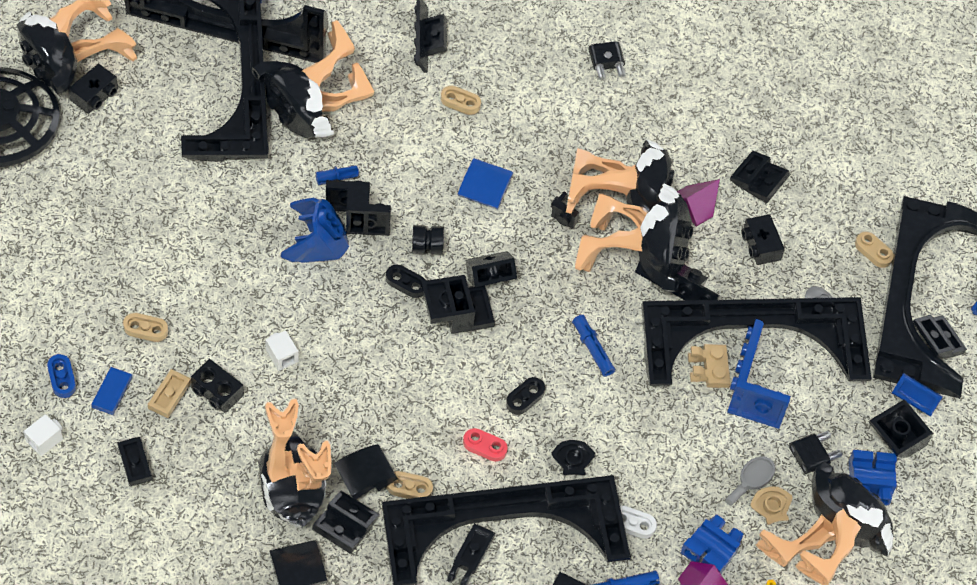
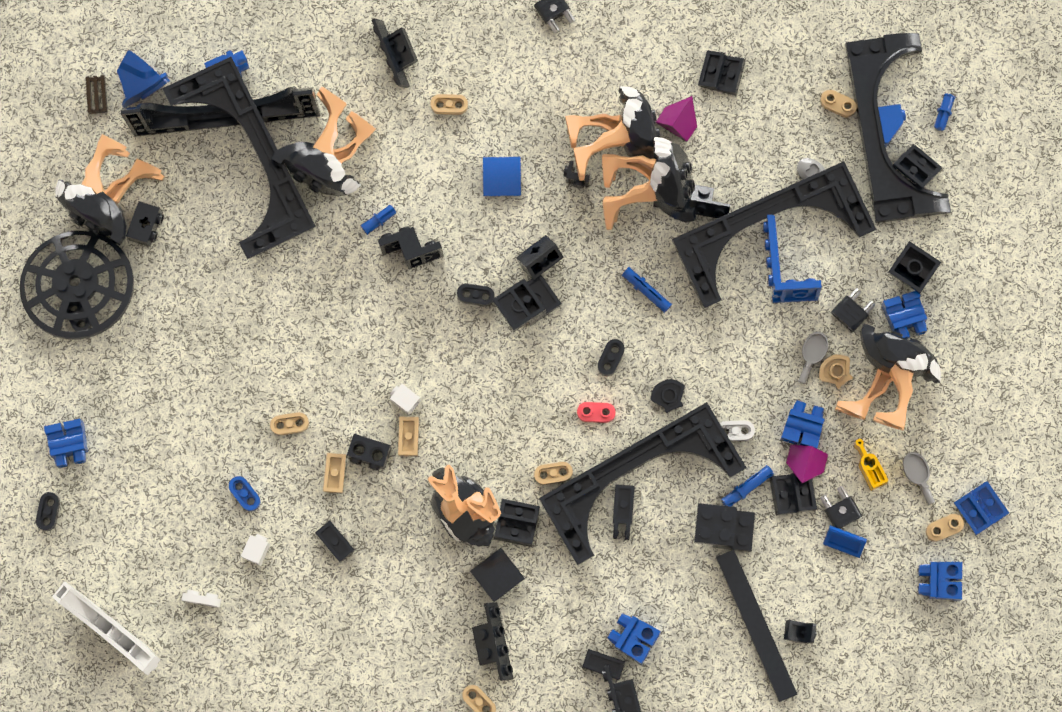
camera: 10 degrees left, 20 degrees up
blue tile [91,367,132,415] -> none
blue piece [280,197,349,263] -> none
black slope [334,444,398,500] -> none
black wheel [412,225,444,255] -> none
tan plate [688,344,731,388] -> none
black brick [741,214,785,265] -> none
blue tile [892,373,943,417] -> none
none -> tan plate [398,417,419,456]
none -> blue slope [878,104,906,148]

